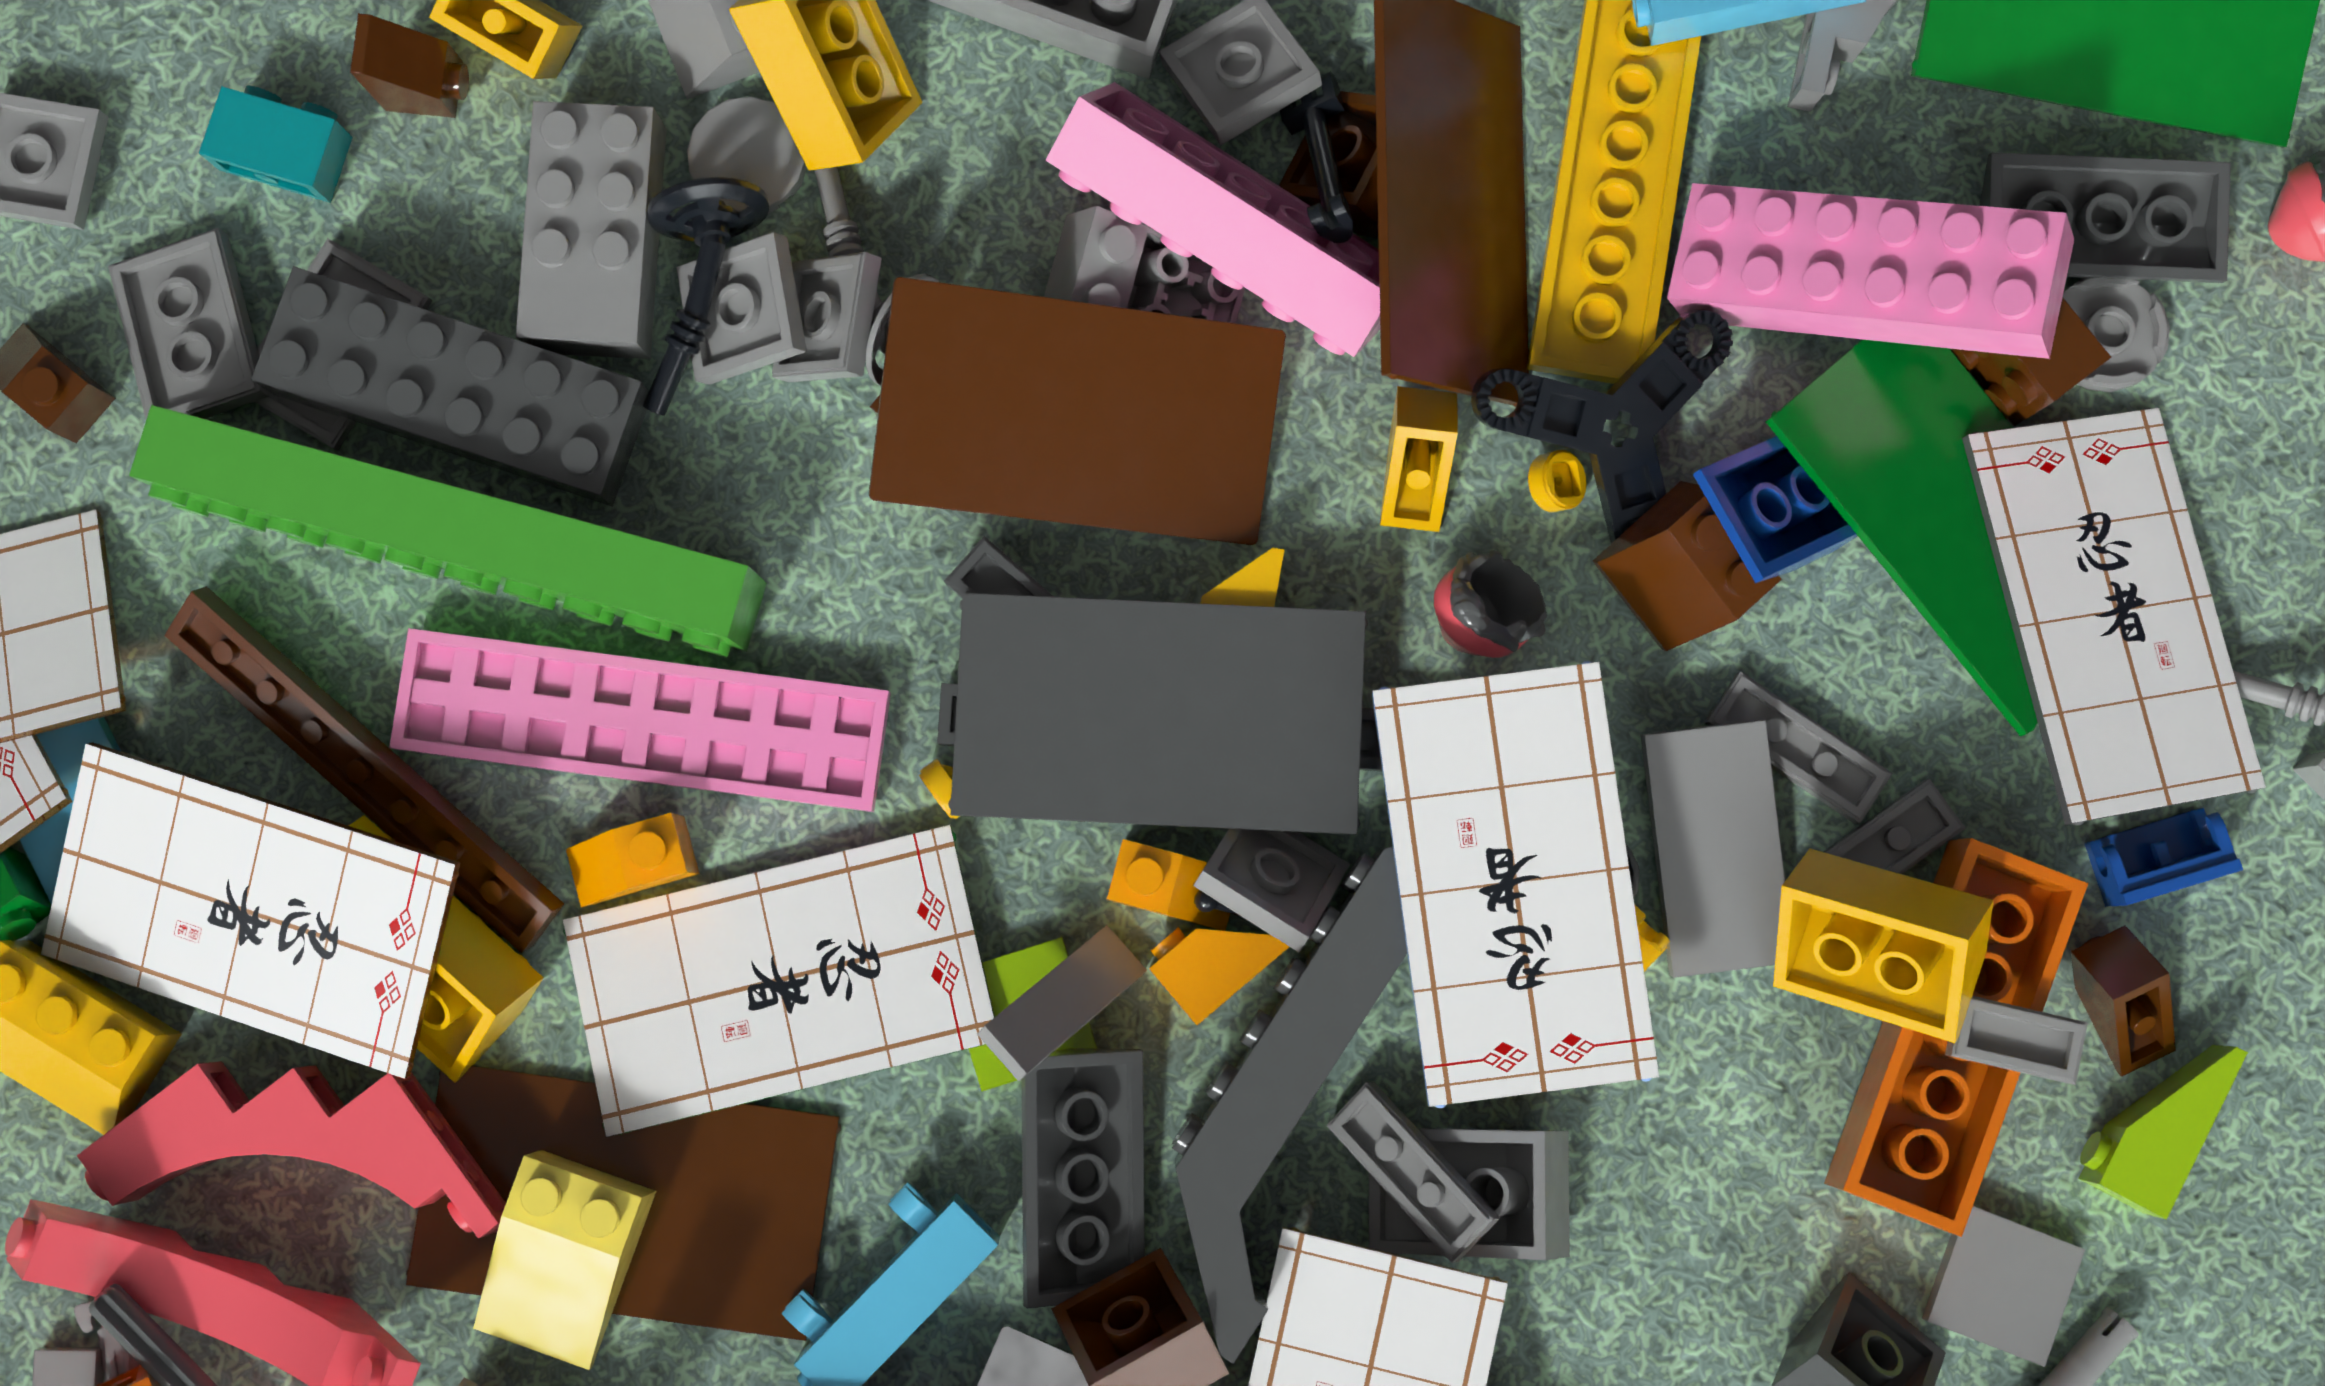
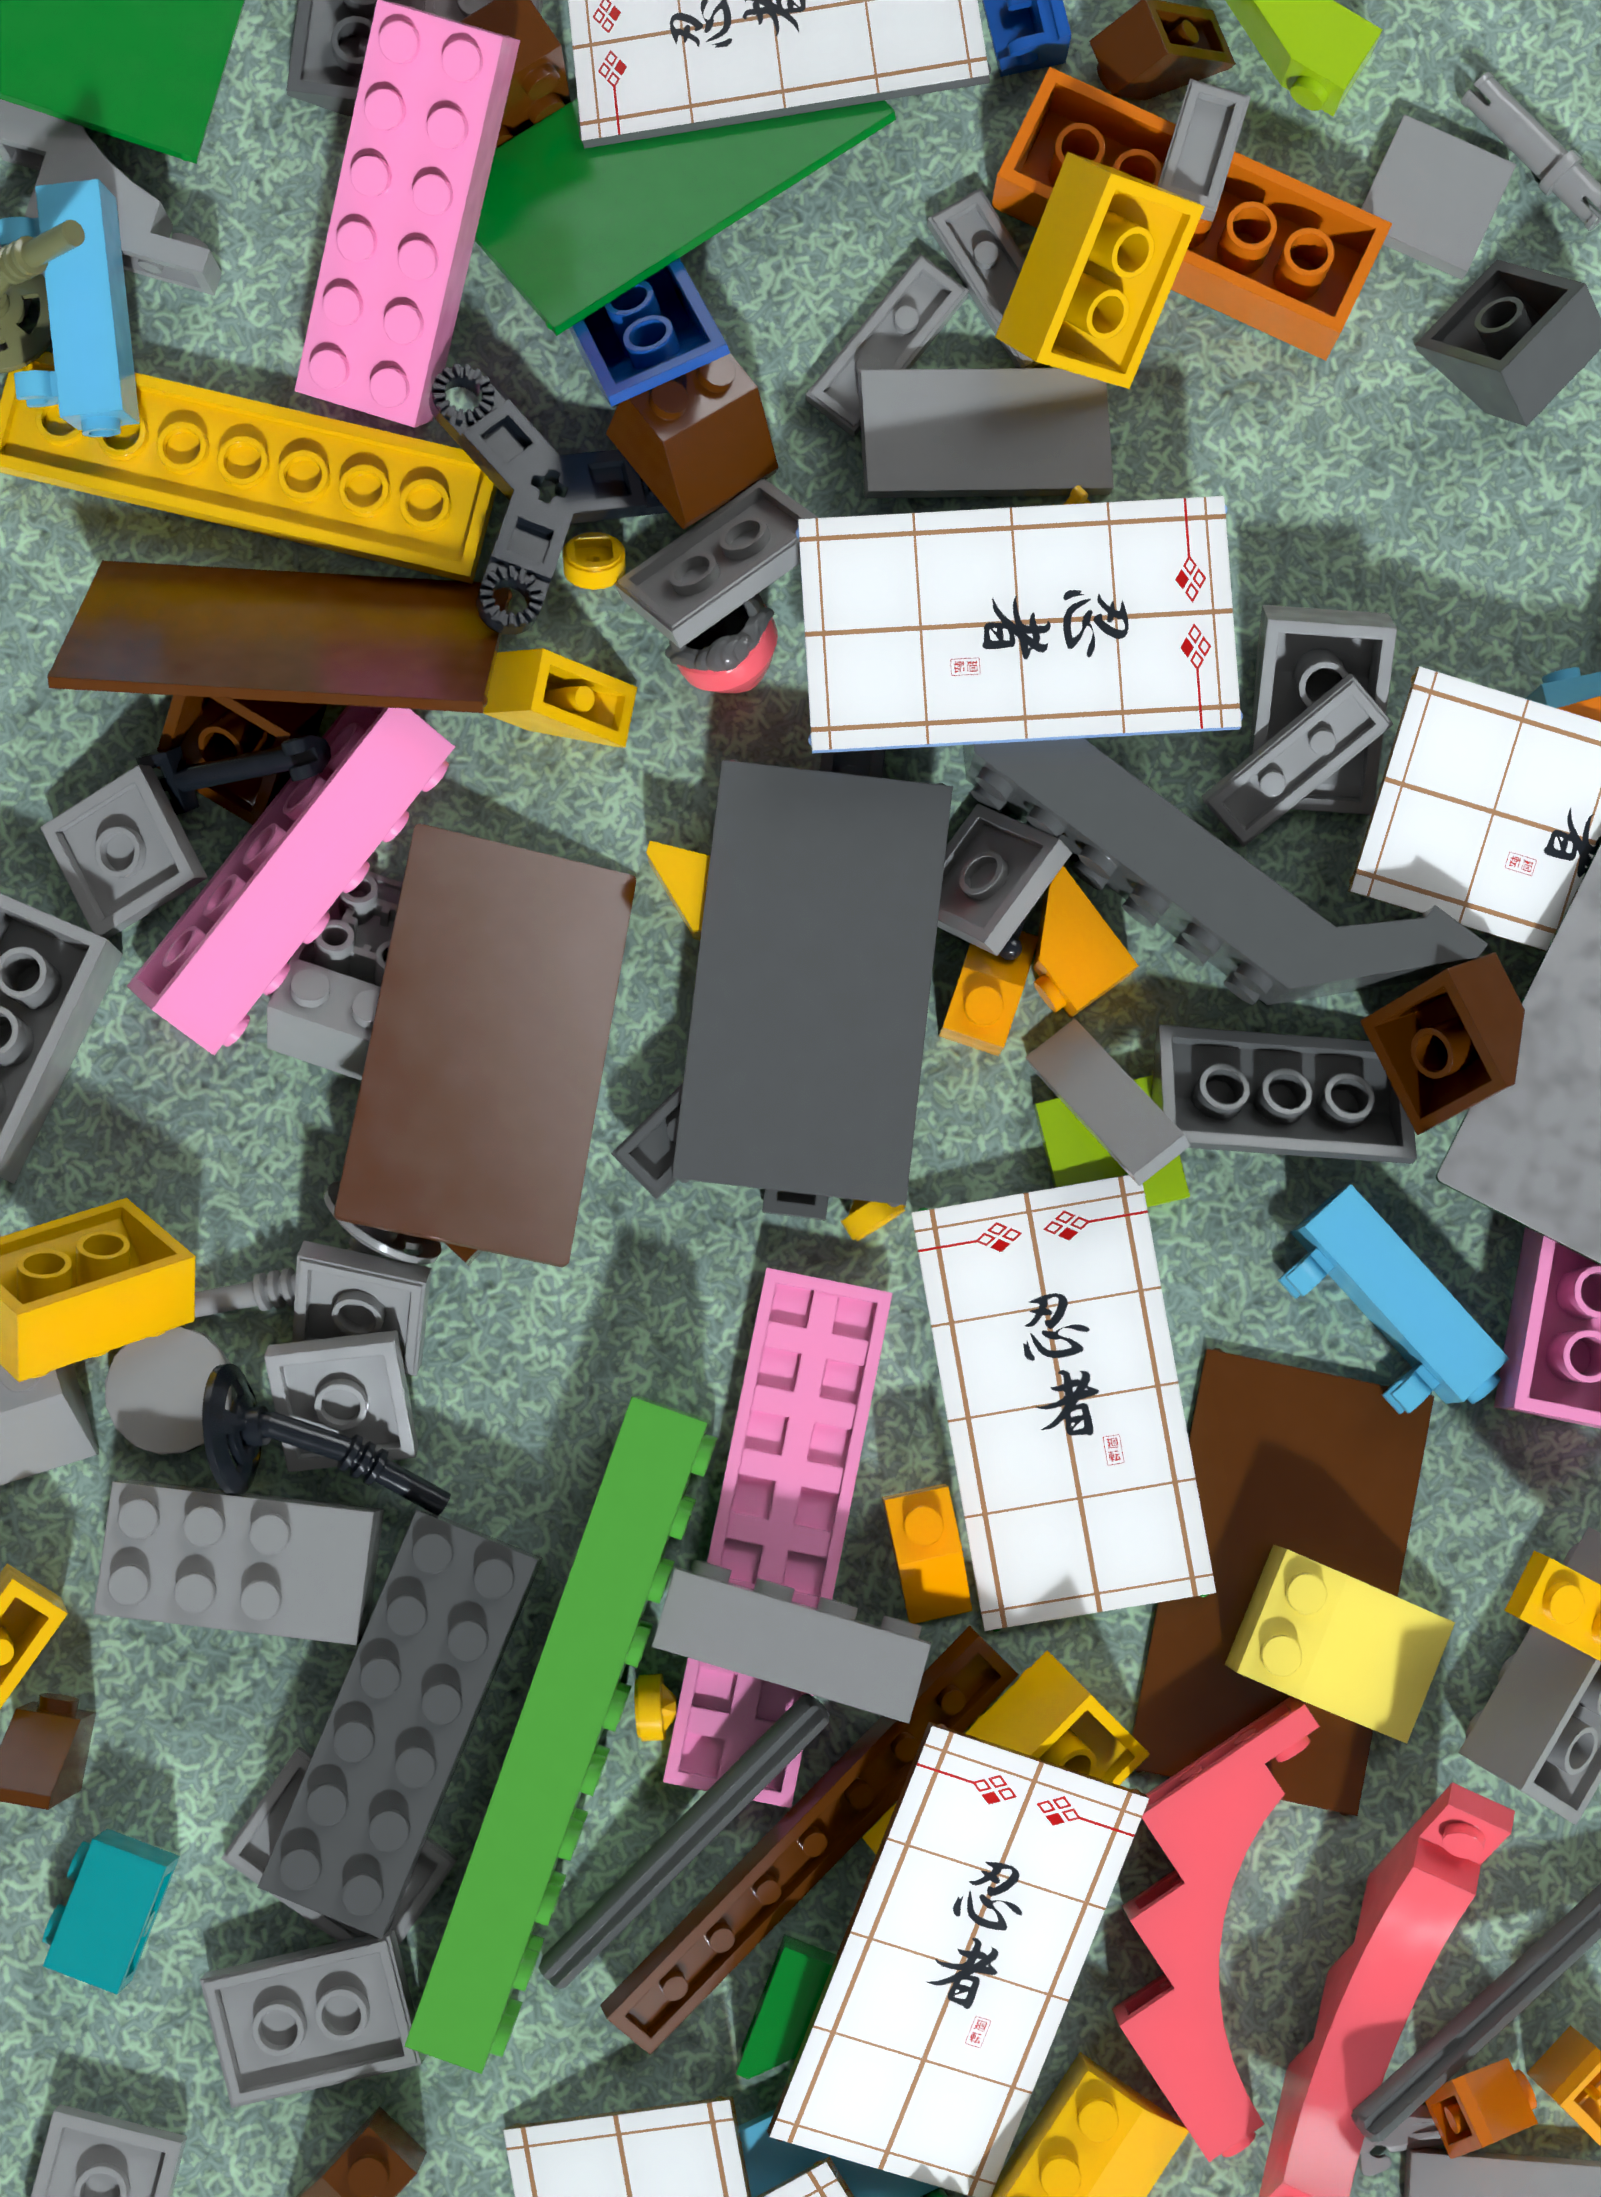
camera: 90 degrees left, 0 degrees up
none -> dark grey axle [539,1694,830,1989]
none -> light grey tile [614,479,819,648]
none -> yellow tile [634,1674,677,1742]
none -> light grey brick [652,1559,931,1723]
none -> green slope [736,1934,836,2079]

